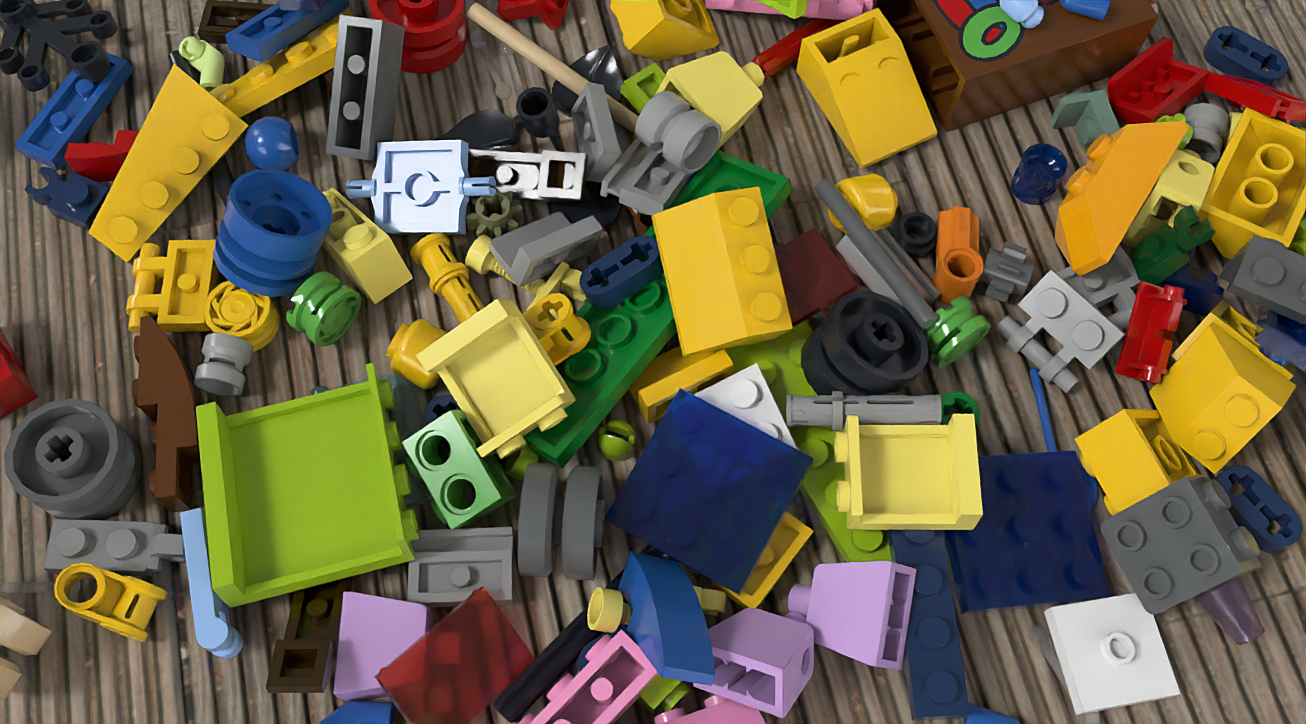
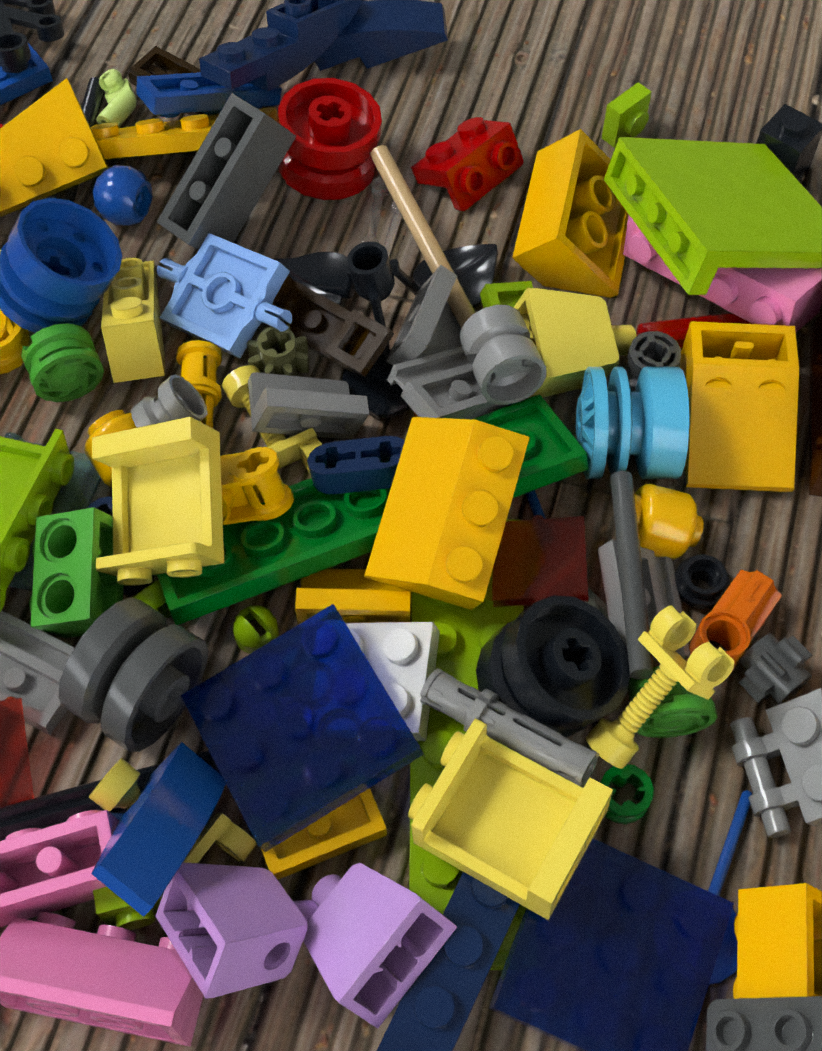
camera: 30 degrees right, 5 degrees down
none -> light grey wheel [131,375,208,428]
none -> medium azure wheel [576,367,690,479]
none -> light yellow bar [586,605,735,769]
none -> flat silver wheel [625,331,681,391]

